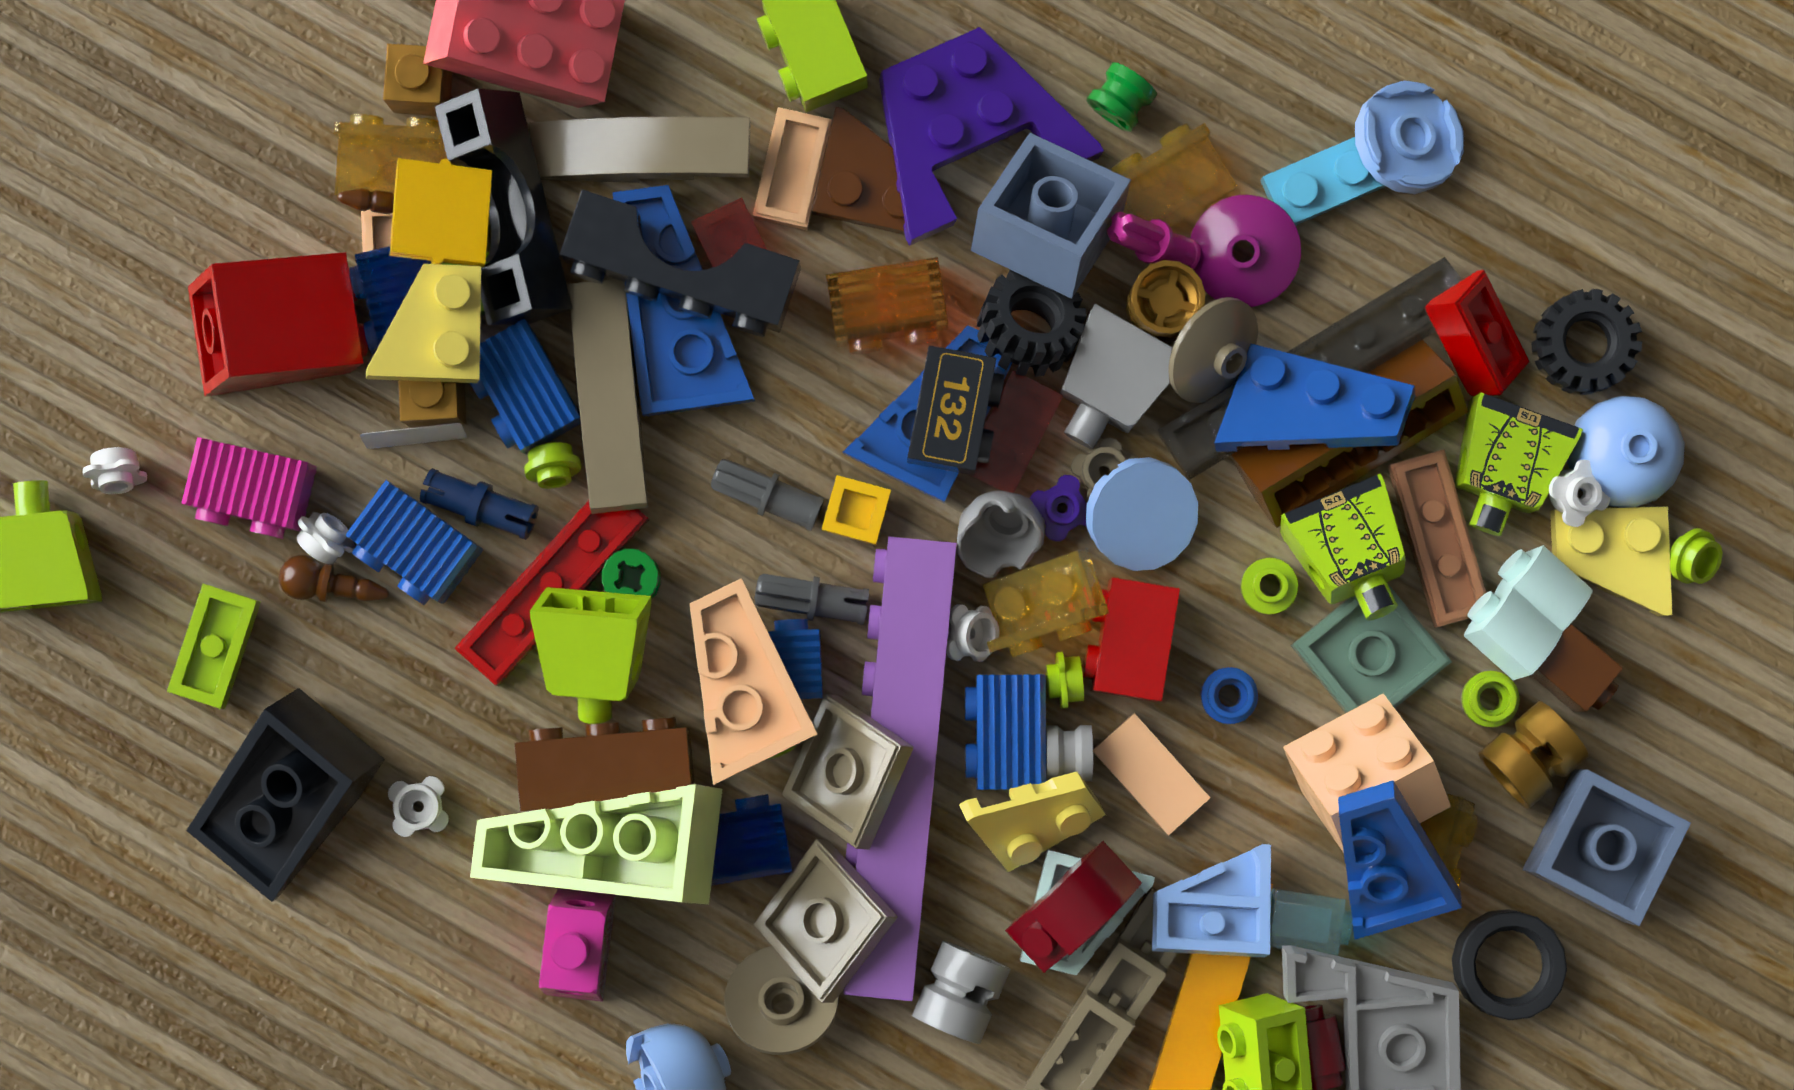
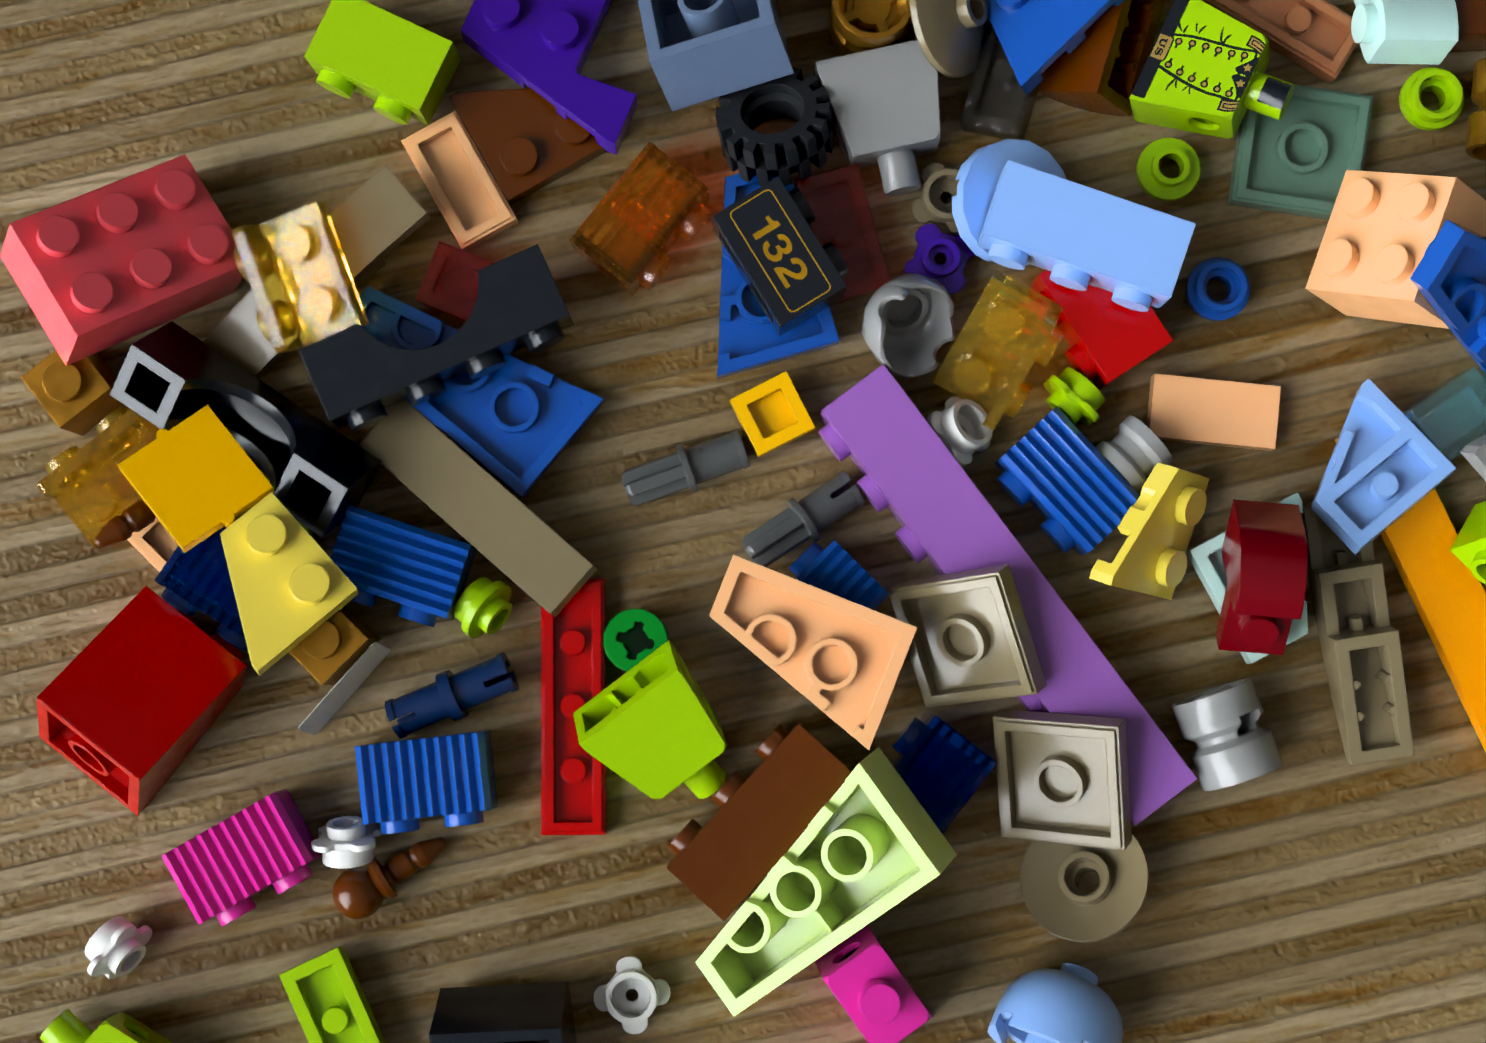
camera: 40 degrees left, 0 degrees up
none -> clear yellow bracket [232,202,370,353]
none -> light blue brick [976,160,1196,312]

